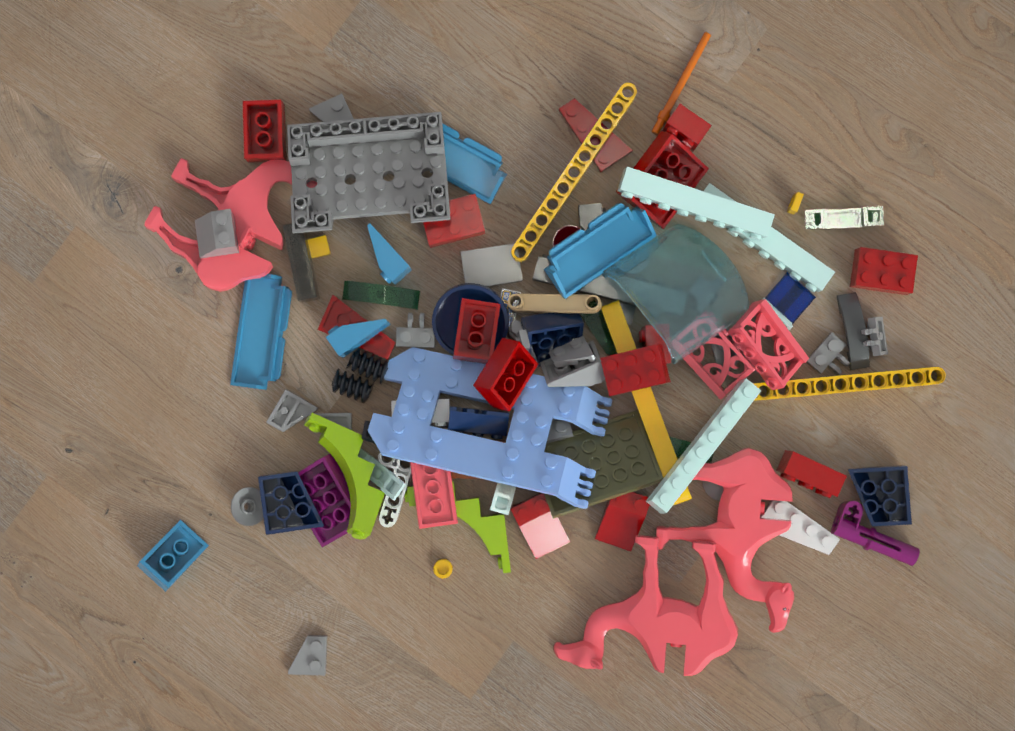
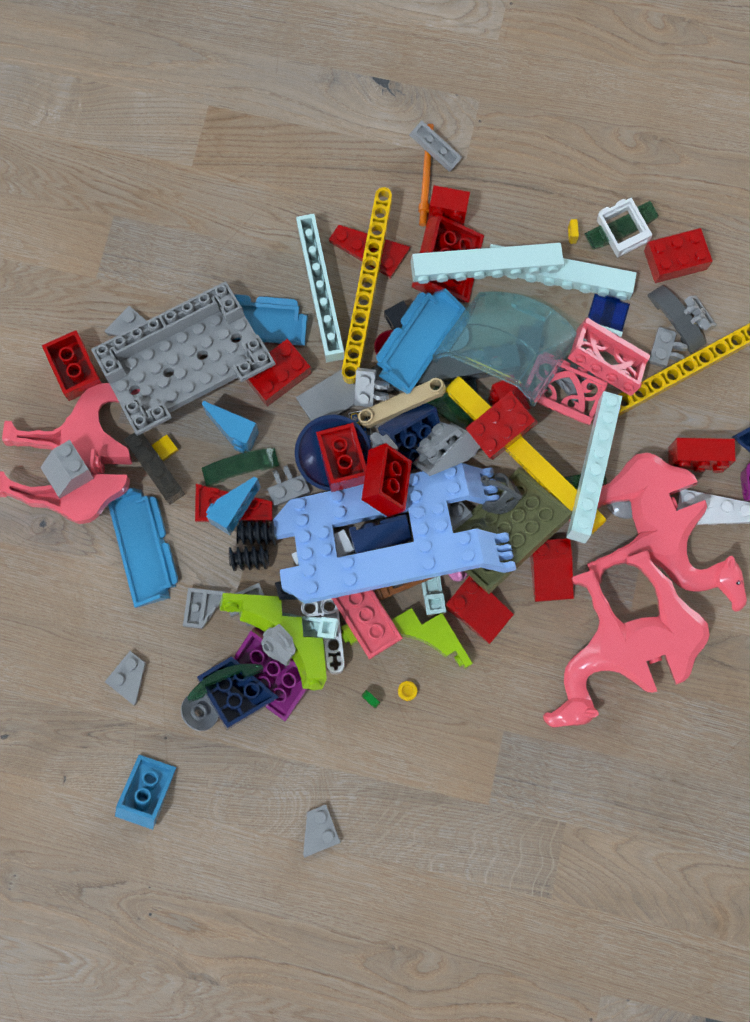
camera: 20 degrees left, 10 degrees down
none -> light grey wing [105,651,146,706]
none -> clear green slope [187,664,263,703]
none -> light grey hand [261,624,296,666]
none -> light aqua brick [296,214,344,363]
none -> light grey hinge [355,368,390,407]
none -> green tile [361,690,380,709]
none -> light grey plate [409,120,462,172]
none -> dark grey helmet [481,473,522,514]
none -> white window [597,198,652,258]

